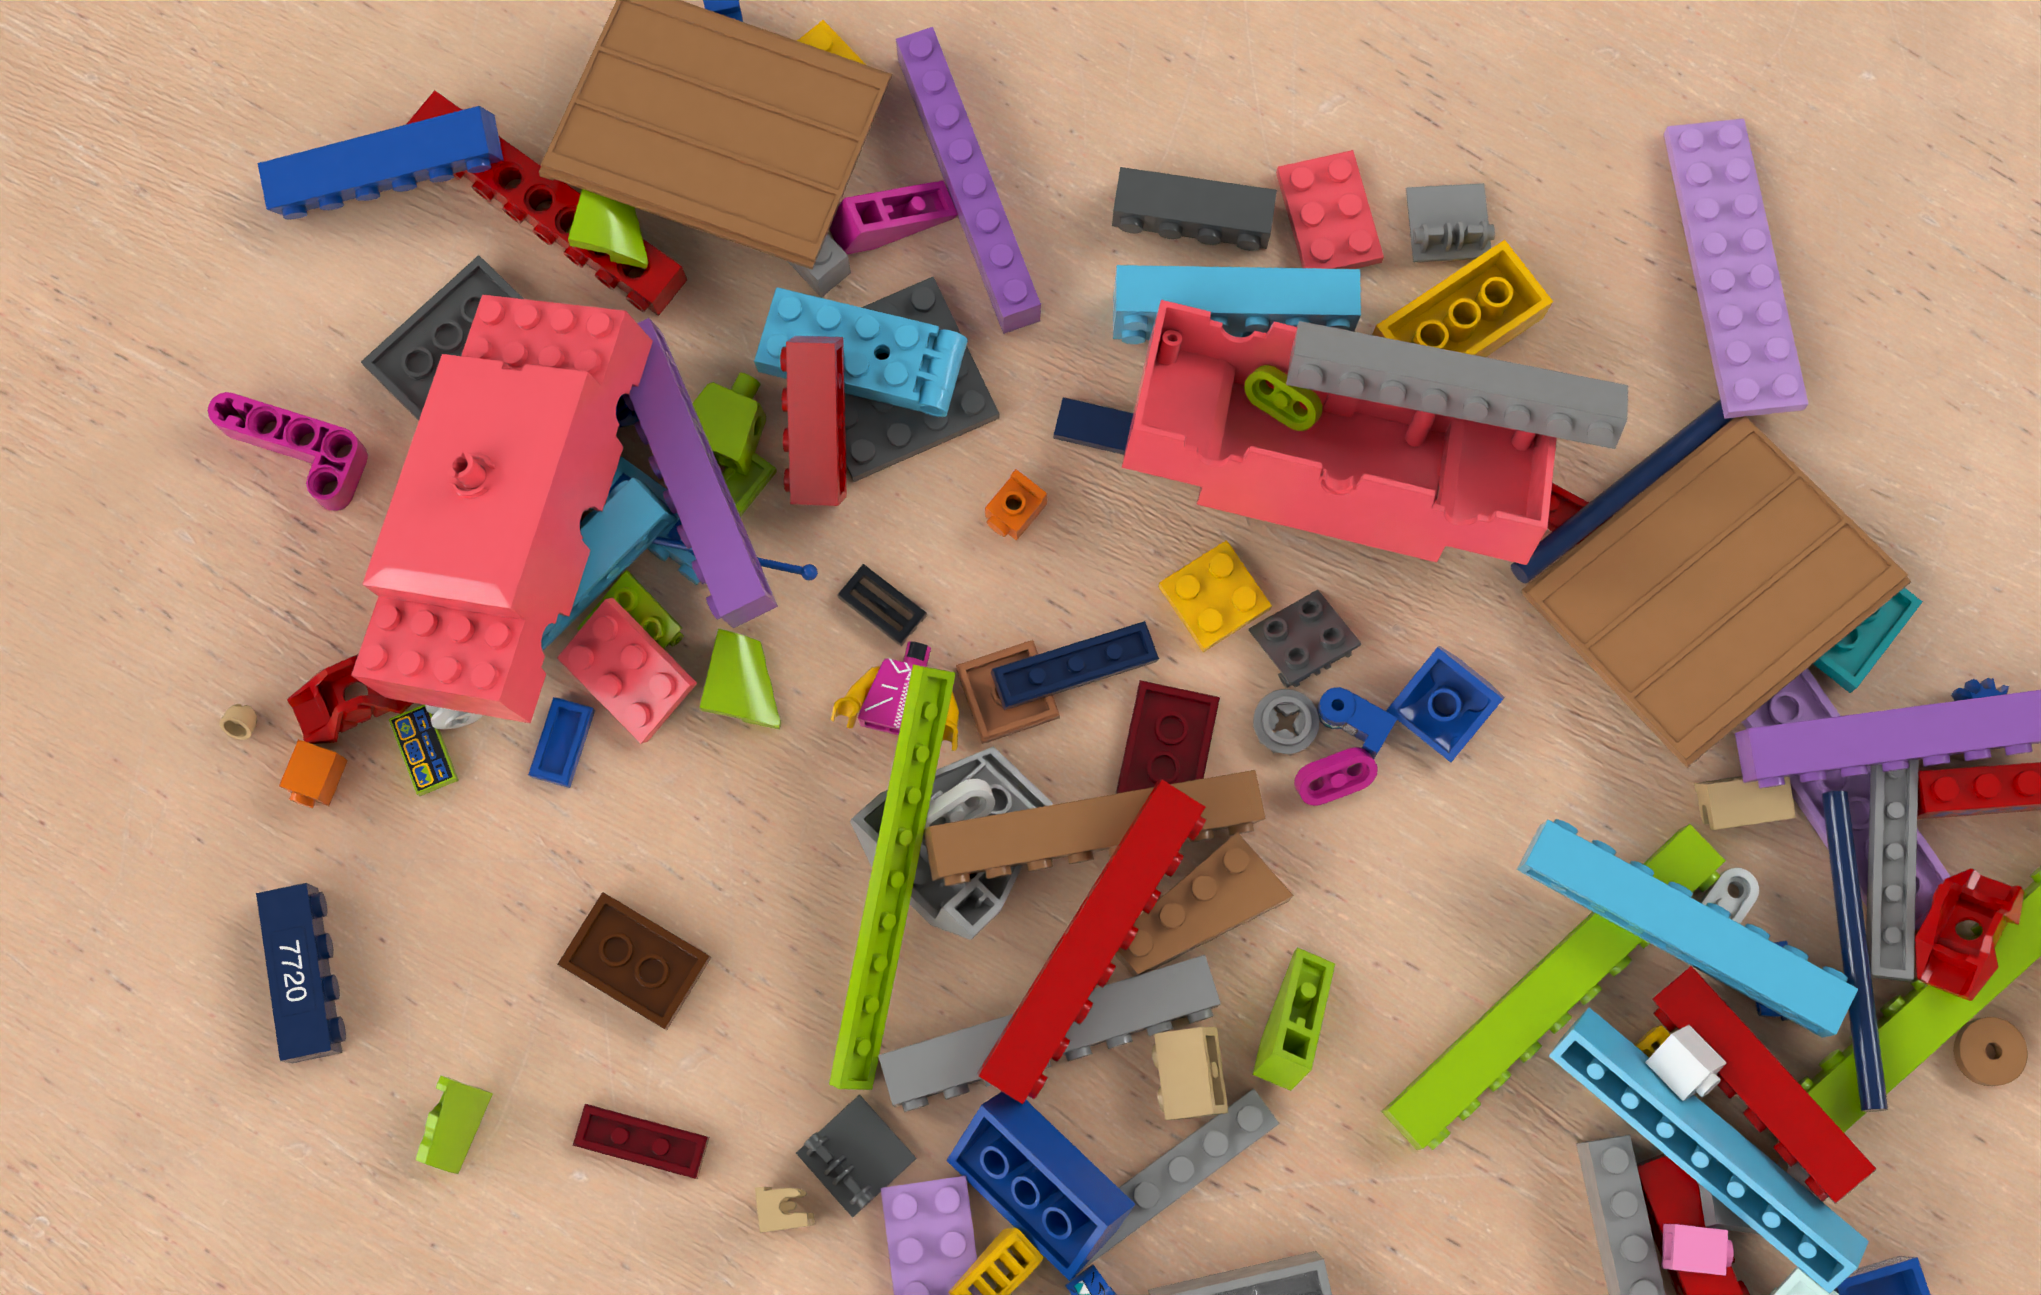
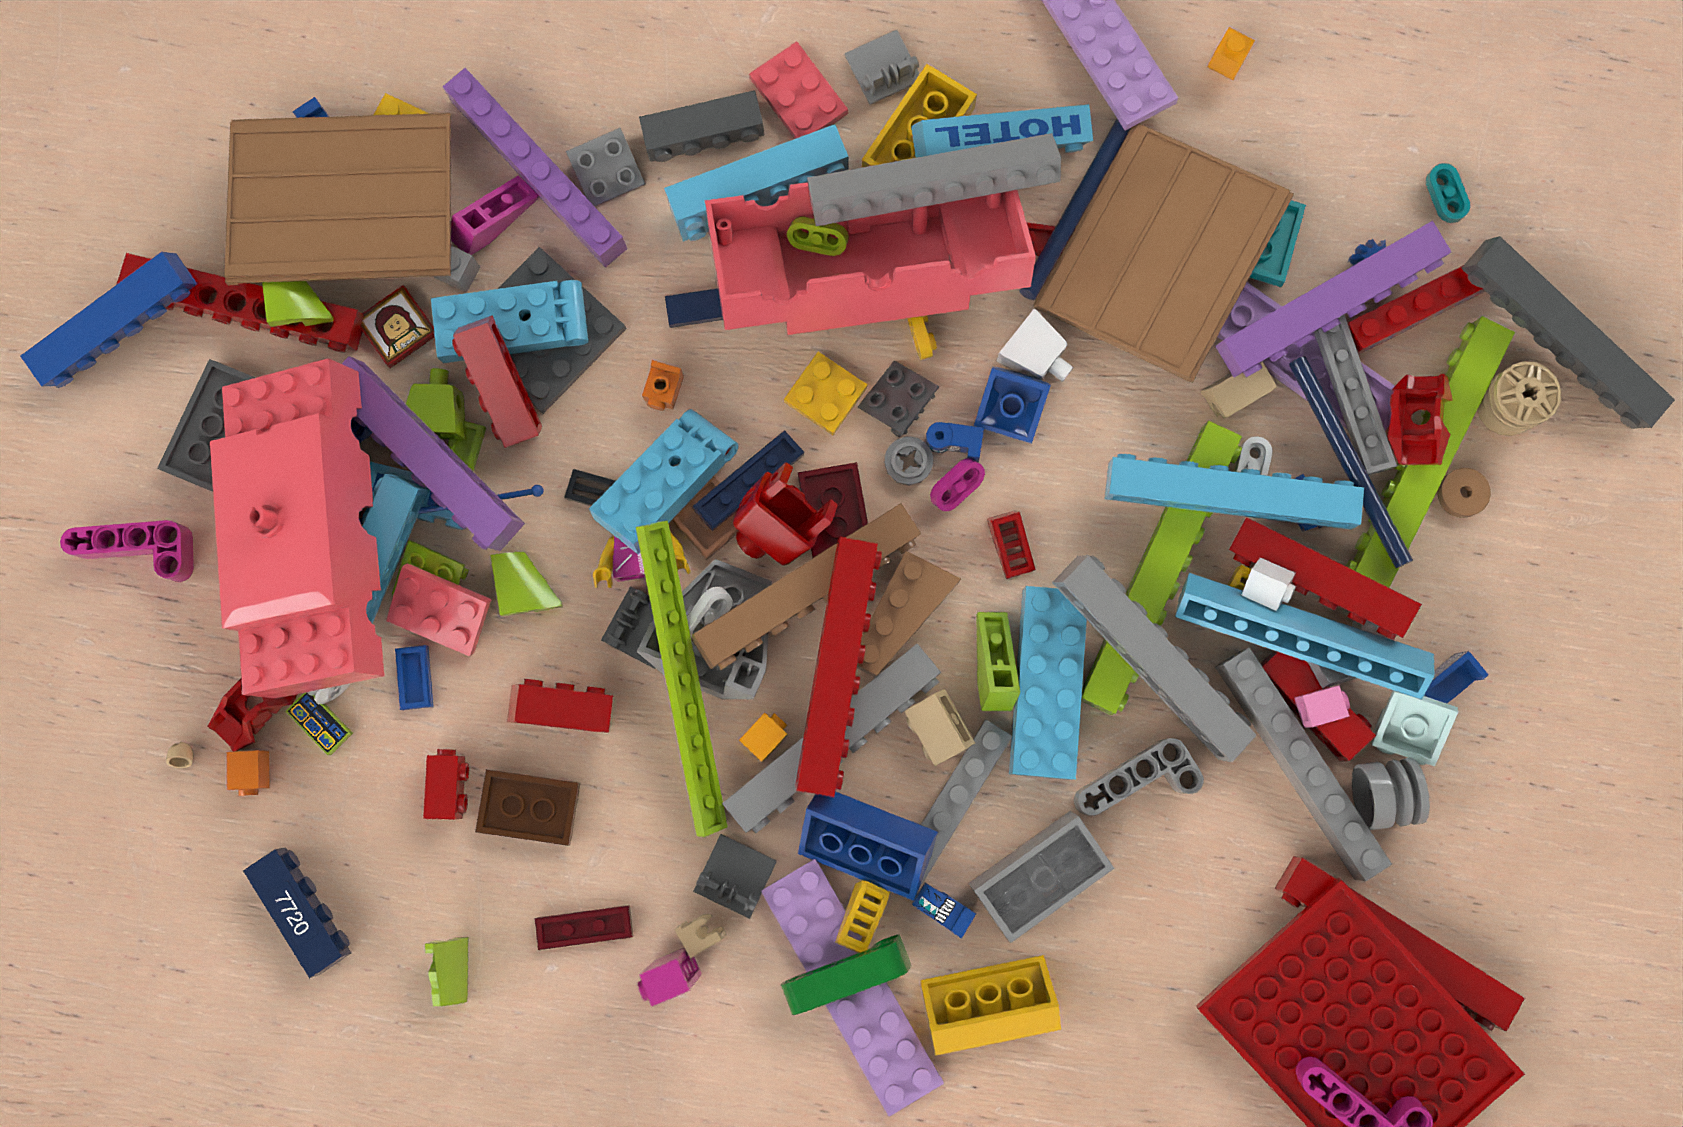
camera: 20 degrees left, 5 degrees up
none -> tile [361,285,435,368]
none -> red brick [423,749,470,820]
none -> red wedge [507,679,614,733]
none -> light grey hinge [566,128,645,206]
none -> medium azure hinge [589,409,739,555]
none -> dark grey hinge [601,586,656,669]
none -> dark pink brick [637,948,702,1007]
none -> red piece [733,462,838,566]
none -> light orange brick [739,712,788,762]
none -> yellow plate [907,315,937,360]
none -> medium azure brick [911,104,1093,158]
none -> red slope [987,510,1036,579]
none -> white torso [996,309,1074,382]
none -> medium azure brick [1009,586,1087,780]
none -> light grey brick [1052,555,1257,762]
none -> light grey beam [1074,738,1204,816]
none -> light orange brick [1207,27,1255,80]

